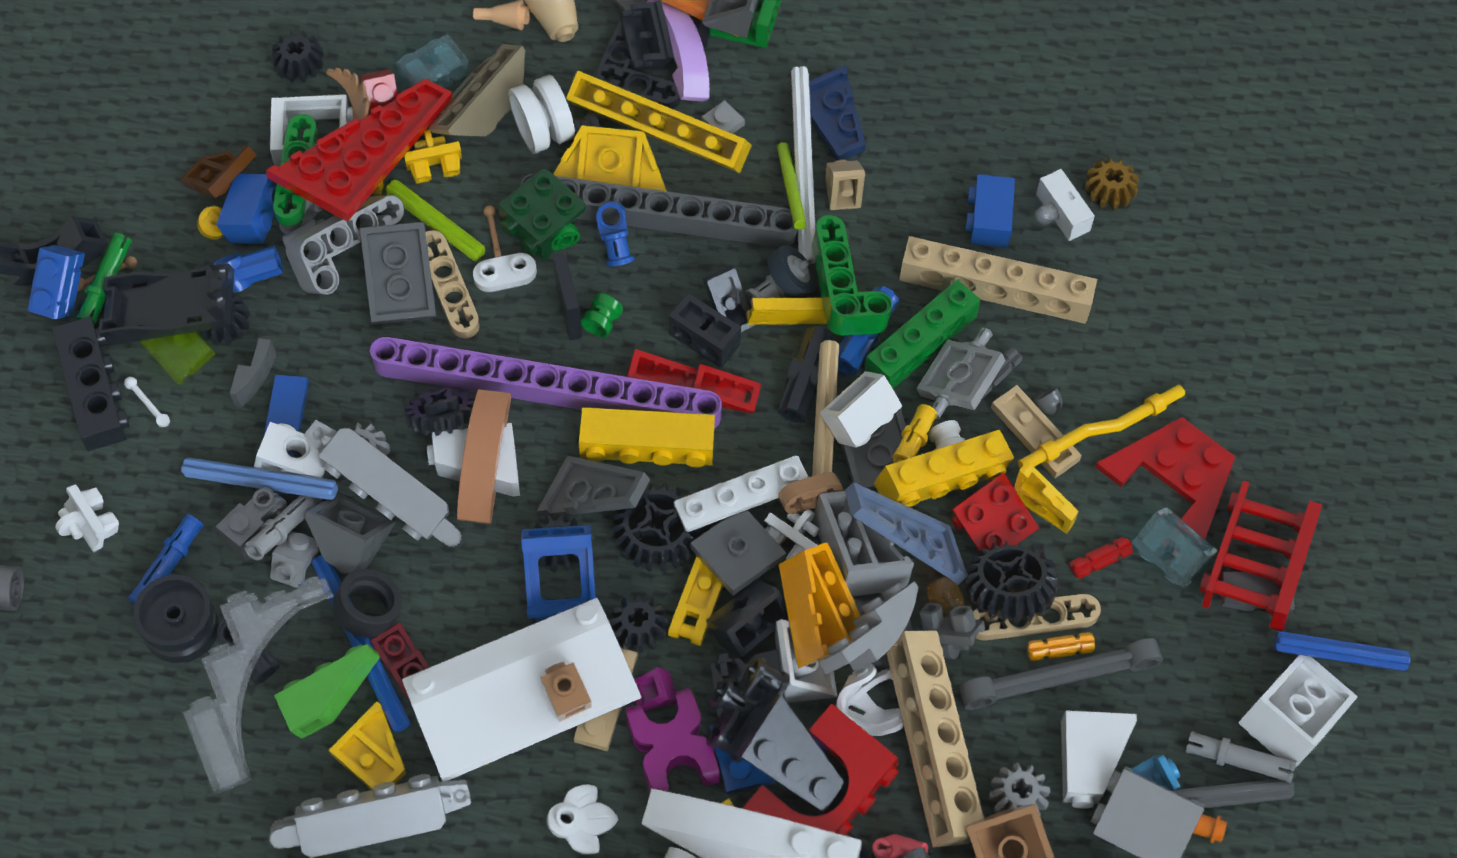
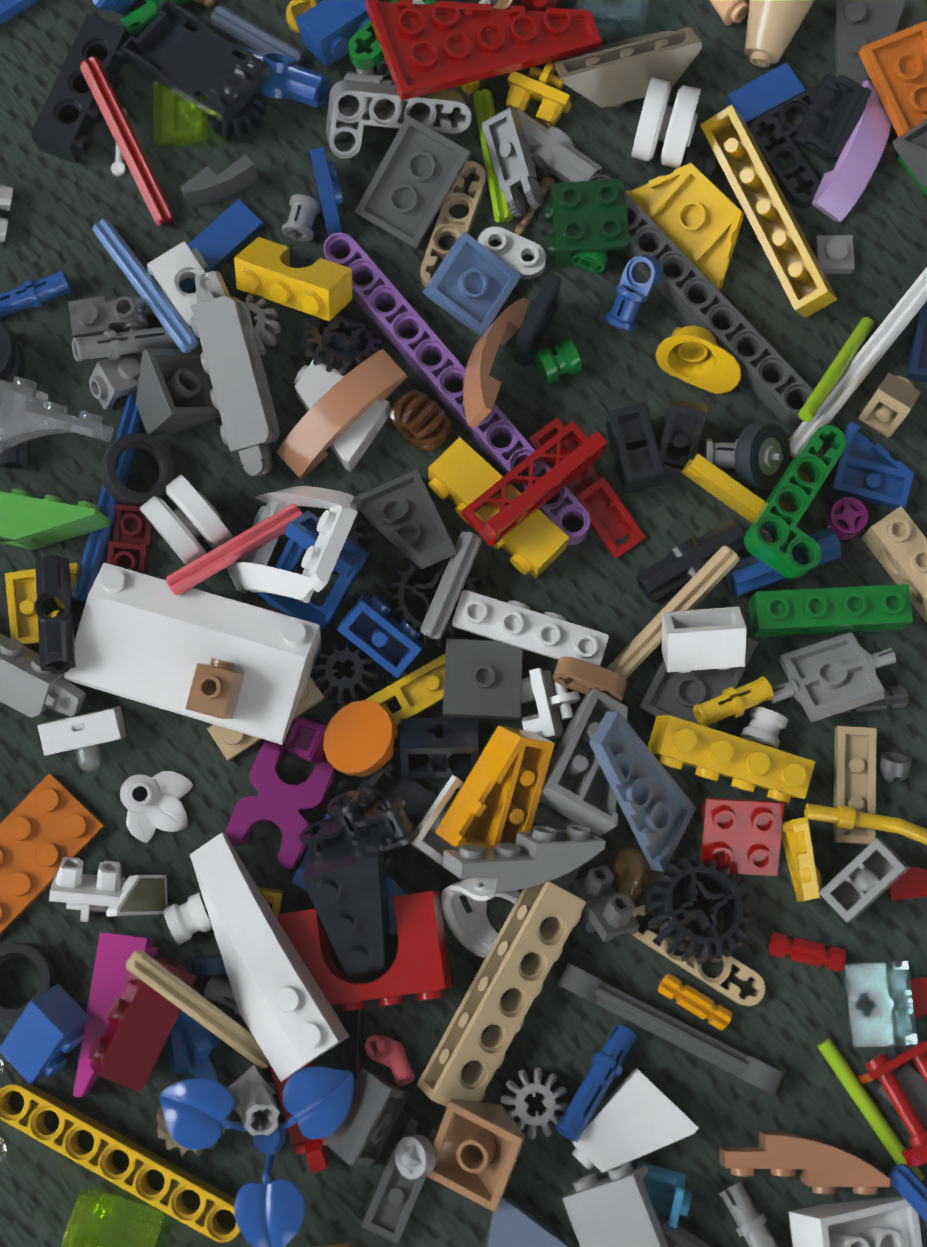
camera: 45 degrees right, 15 degrees up
none -> black piece [35,555,76,674]
none -> white piece [37,706,126,772]
none -> red axle [80,57,174,226]
none -> white wheel [139,475,233,565]
none -> coral axle [166,504,302,595]
none -> sand blue axle [211,5,304,66]
none -> white wedge [226,486,358,603]
none -> yellow arch [234,237,352,321]
none -> light grey bush [281,194,321,242]
none -> blue wing [309,147,343,237]
none -> orange tile [323,700,398,777]
none -> blue brick [337,593,423,678]
none -> reddish brown gear [388,389,452,452]
none -> light grey axle [421,531,482,639]
none -> medium blue plate [422,231,521,336]
none -> red fence [461,421,608,547]
none -> nougat slope [463,298,530,428]
none -> dark grey hinge [482,107,544,218]
none -> light grey piece [516,108,602,182]
none -> blue pin [555,1024,638,1142]
none -> yellow piece [655,325,741,394]
none -> nougat slope [719,1131,890,1195]
none -> blue tile [726,62,806,126]
none -> lime bar [817,1037,925,1181]
none -> light grey brick [819,838,910,923]
none -> magenta wheel [825,497,868,540]
none -> blue wing [830,422,914,510]

